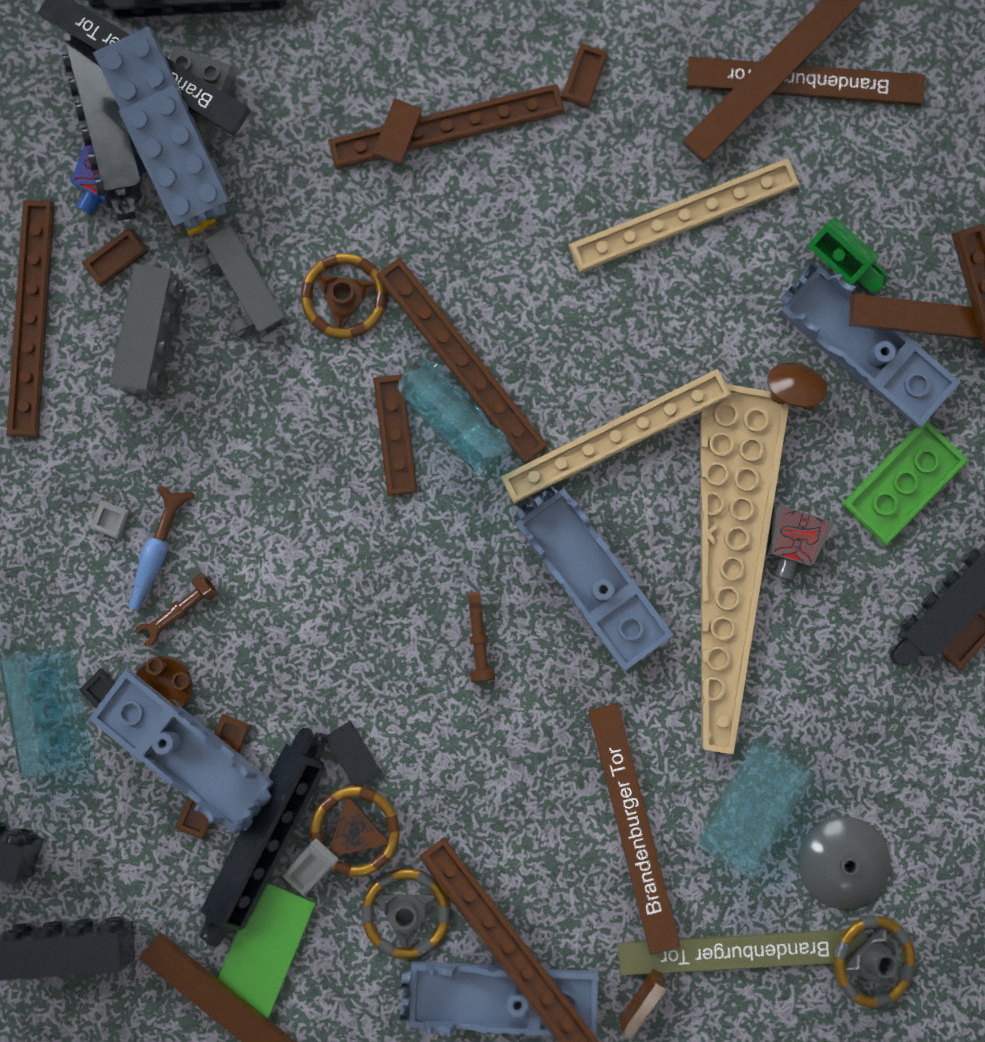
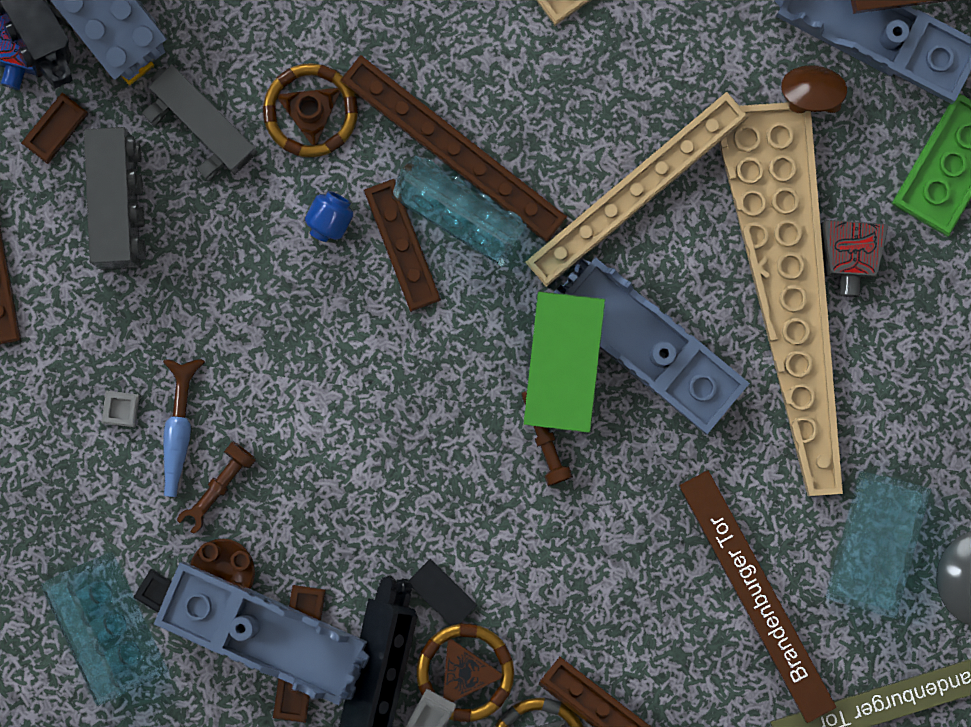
camera: 20 degrees left, 0 degrees up
none -> blue head [305,191,353,242]
none -> bright green tile [523,291,606,433]

